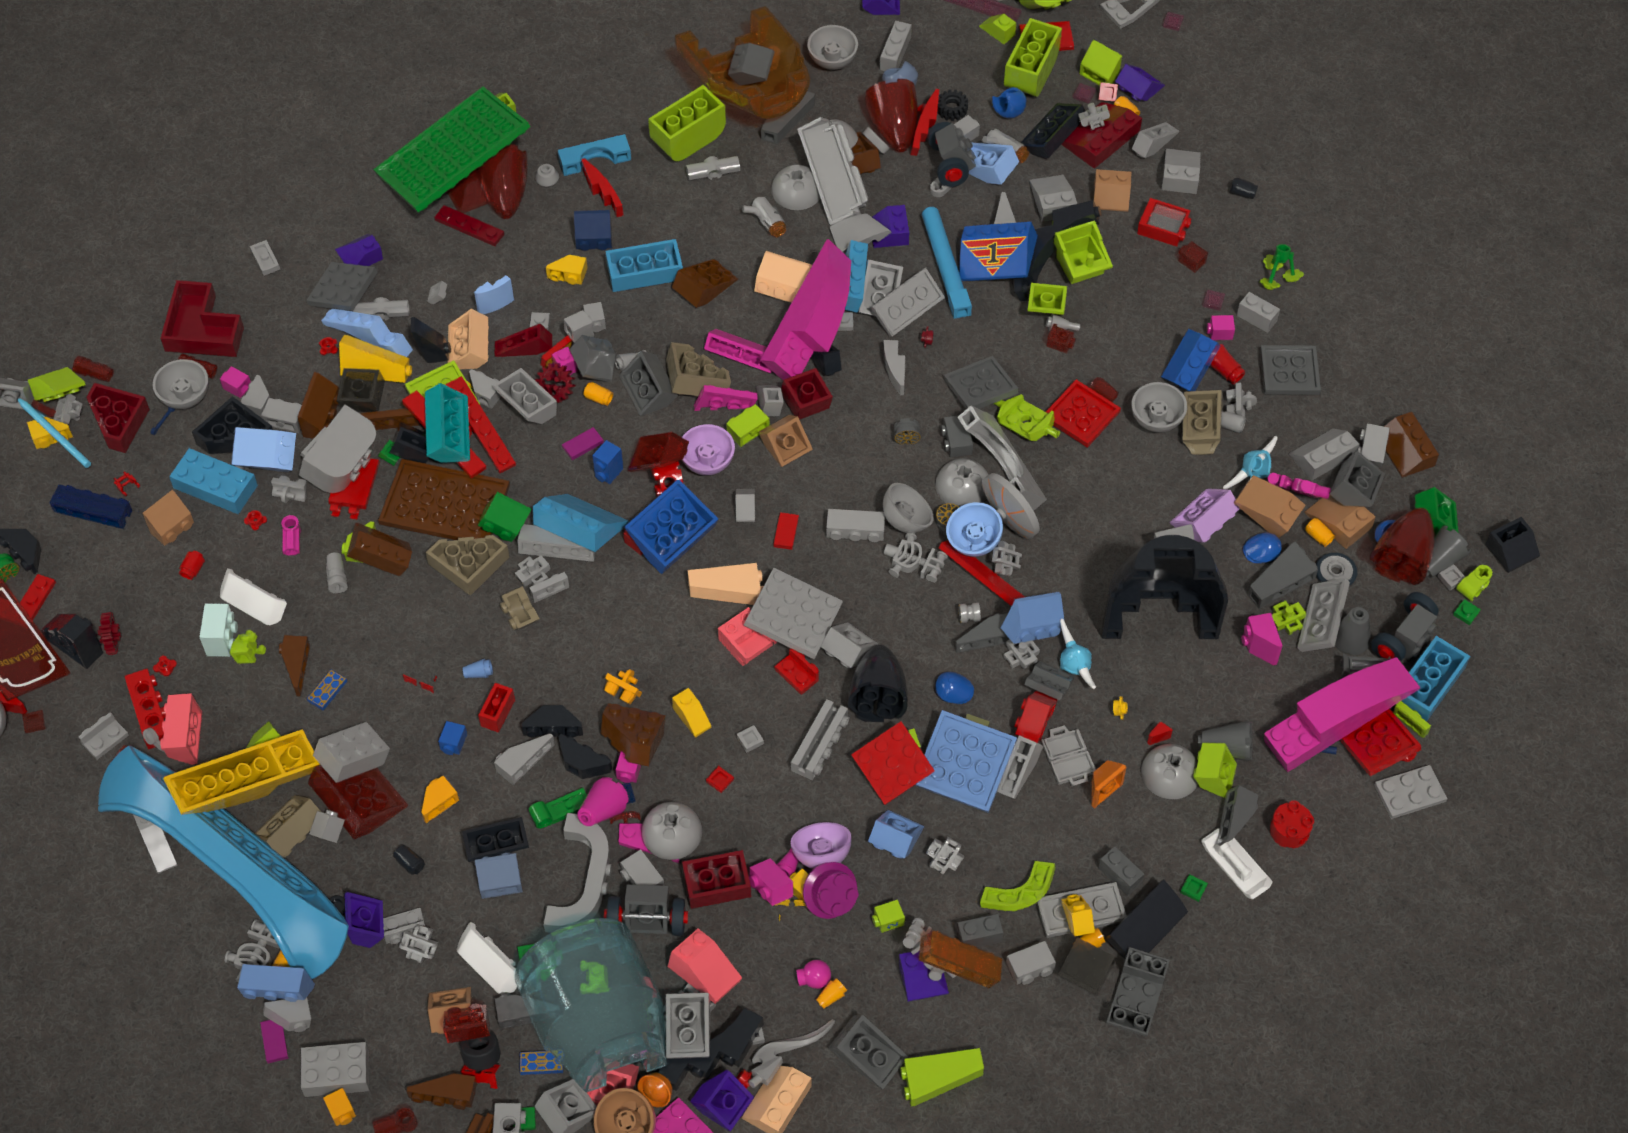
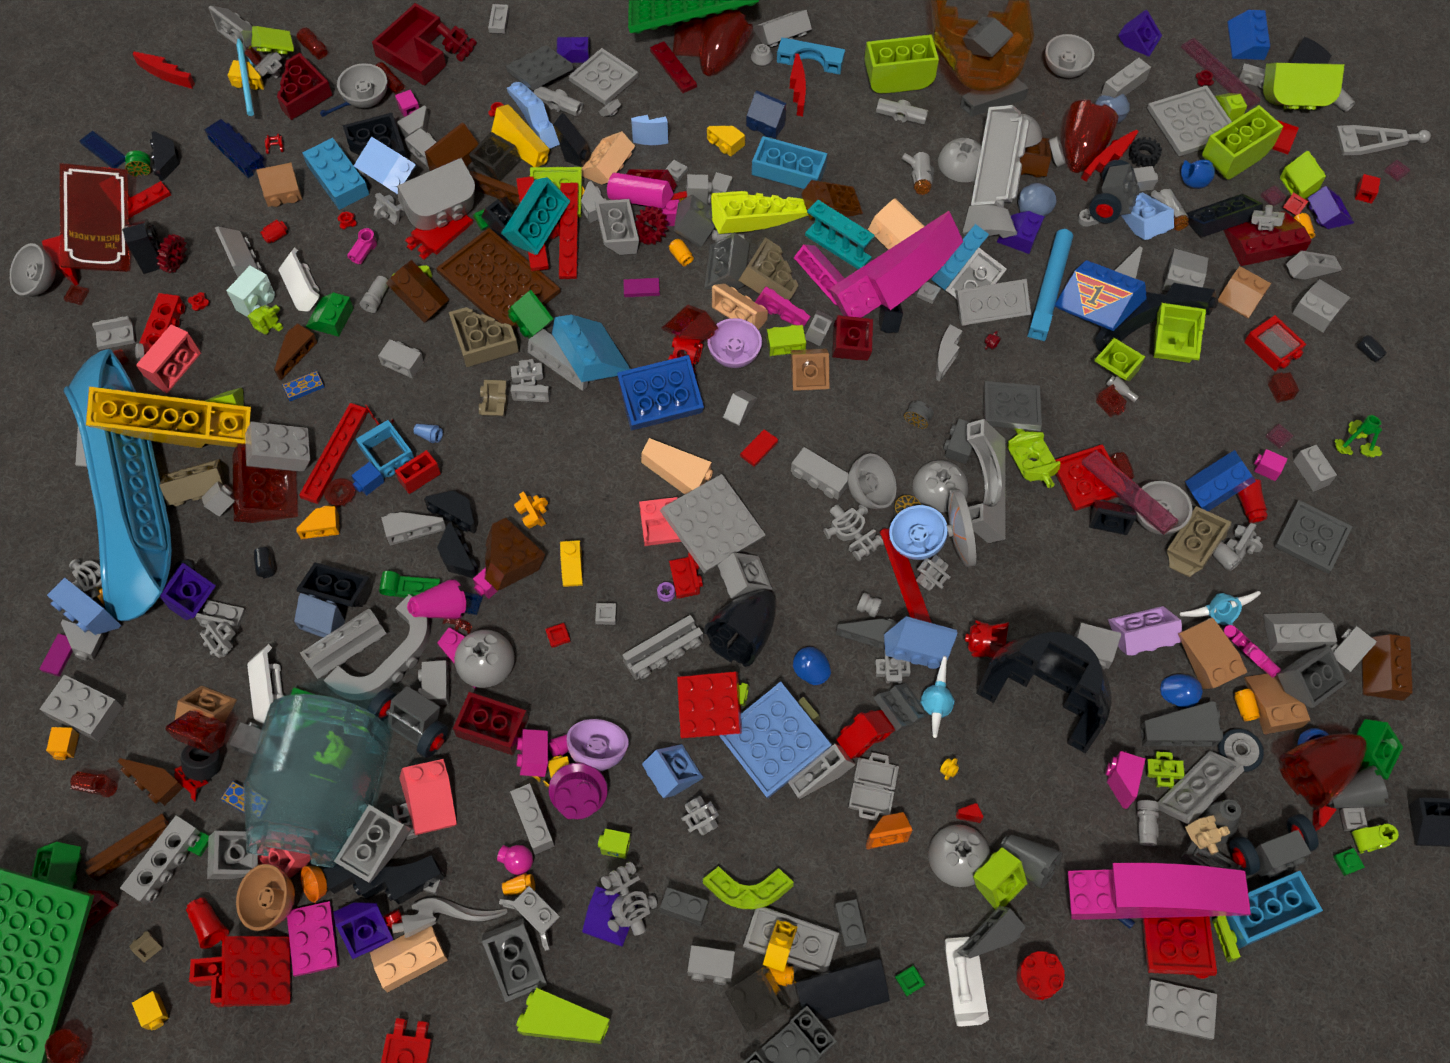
camera: 30 degrees right, 5 degrees up
blue brick [593,440,623,484] -> none
clear orange brick [919,930,1002,988] -> none
none -> light grey slope [215,227,263,277]
none -> red plate [299,403,368,504]
none -> light grey brick [300,609,386,679]
none -> green slope [306,293,354,337]
none -> clear red gear [324,479,355,507]
none -> dark azure window [356,420,414,479]
none -> light grey brick [378,339,424,379]
none -> dark red piece [436,22,477,62]
none -> light grey piece [499,886,559,951]
none -> light grey brick [510,783,555,855]
none -> light grey plate [569,48,639,105]
none -> dark pink brick [607,172,674,209]
none -> medium lavender bush [657,582,675,602]
none -> neon yellow wedge [711,191,808,234]
none -> light nougat slope [712,284,768,330]
none -> light grey slope [752,10,812,47]
none -> teal fence [805,200,875,270]
none -> red hat [965,620,1009,658]
none -> sand blue piece [1018,183,1056,217]
none -> clear pink tile [1082,450,1178,535]
none -> black slope [1089,500,1136,535]
none -> light grey axle [1137,800,1159,846]
none -> light grey plate [1147,86,1232,156]
none -> tan piece [1185,815,1230,855]
none -> dark red plate [1196,70,1214,86]
none -> red slope [1313,806,1336,831]
none -> red brick [1355,174,1381,204]

